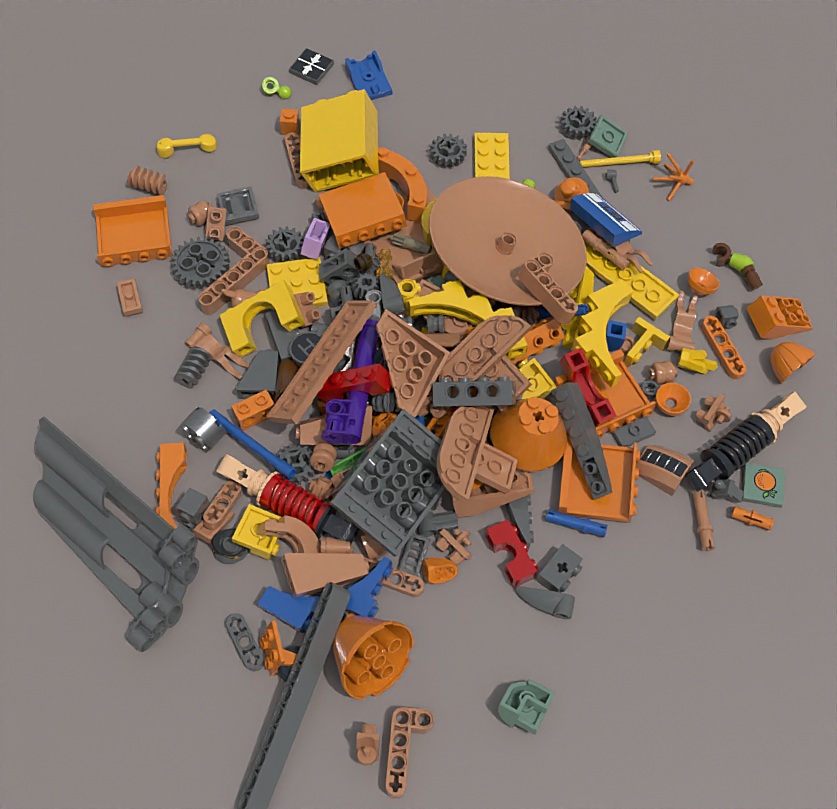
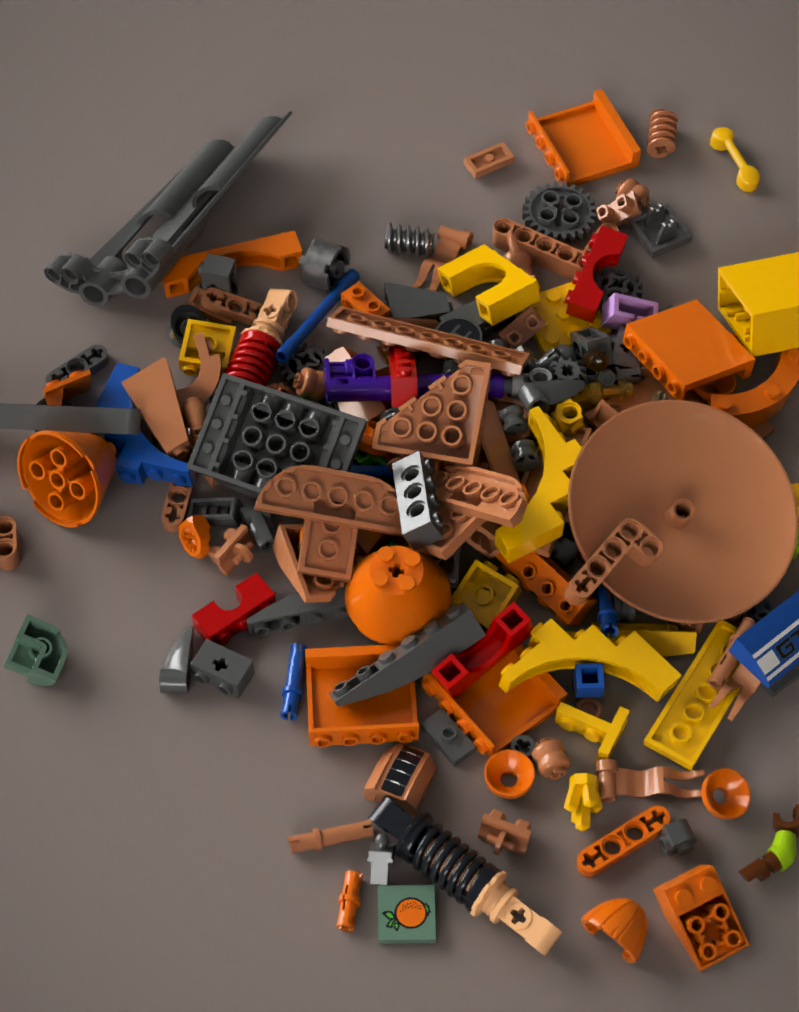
camera: 80 degrees right, 5 degrees down
none -> red arch [564,225,628,324]

